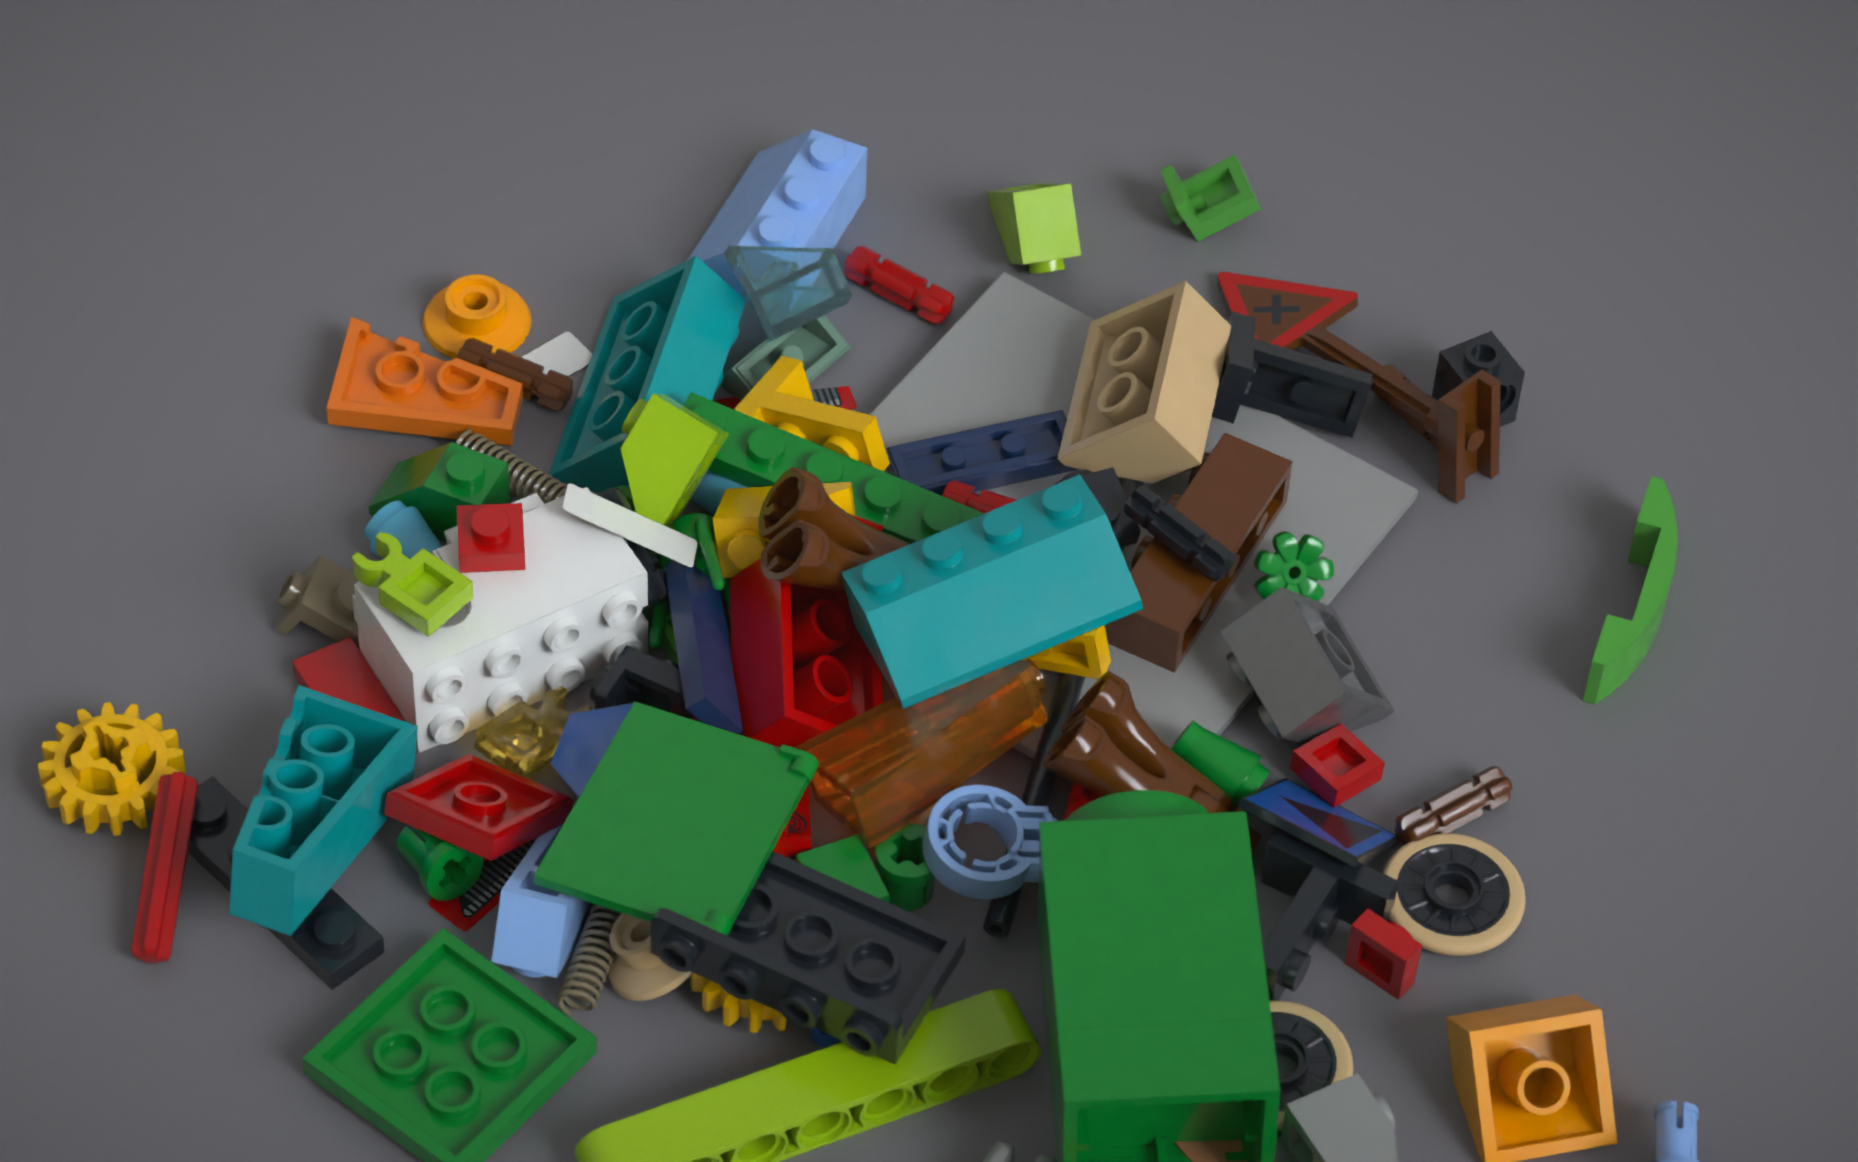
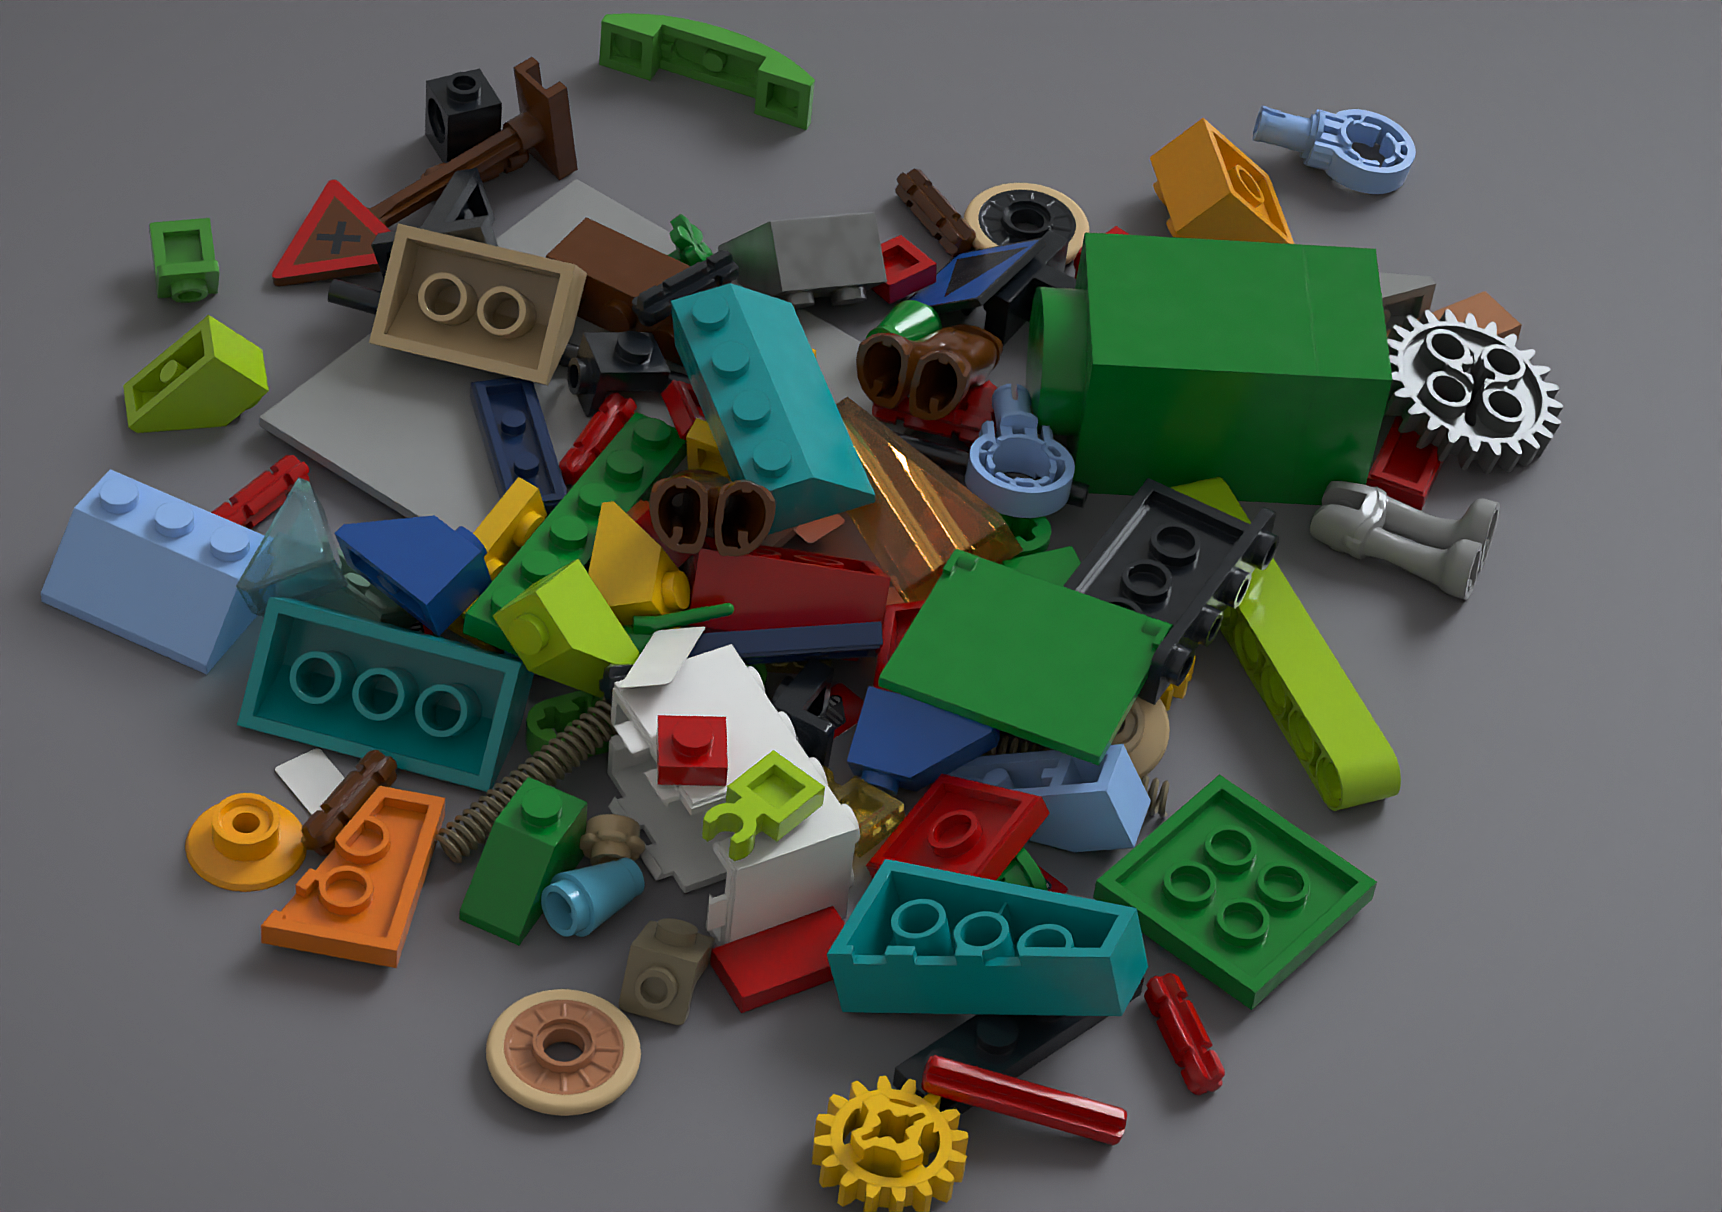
camera: 90 degrees left, 5 degrees down
none -> blue slope [334,515,492,636]
none -> wheel [486,989,641,1116]
none -> red axle [1144,973,1225,1095]

